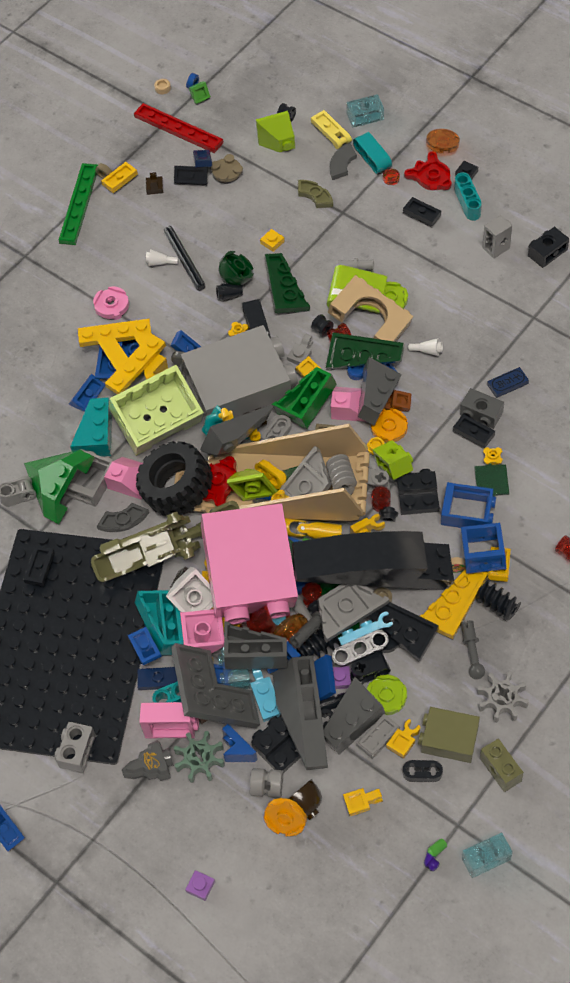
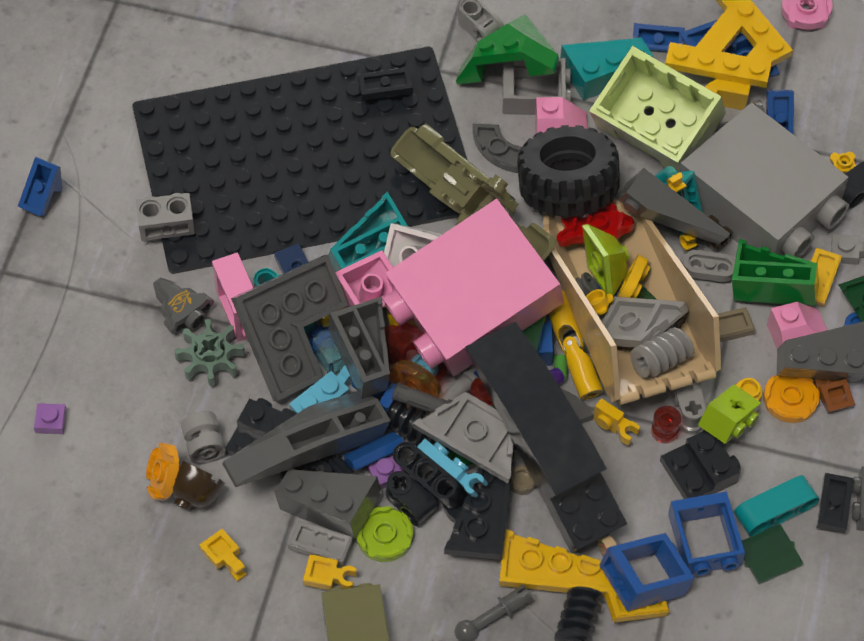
camera: 60 degrees right, 0 degrees up
blue slope [128,627,162,665] -> none
blue slope [222,724,258,762] -> none
black plate [379,507,398,521] -> none
black beam [402,760,443,782] -> none
yellow plate [483,447,503,466] -> none
none -> teal beam [734,475,820,537]

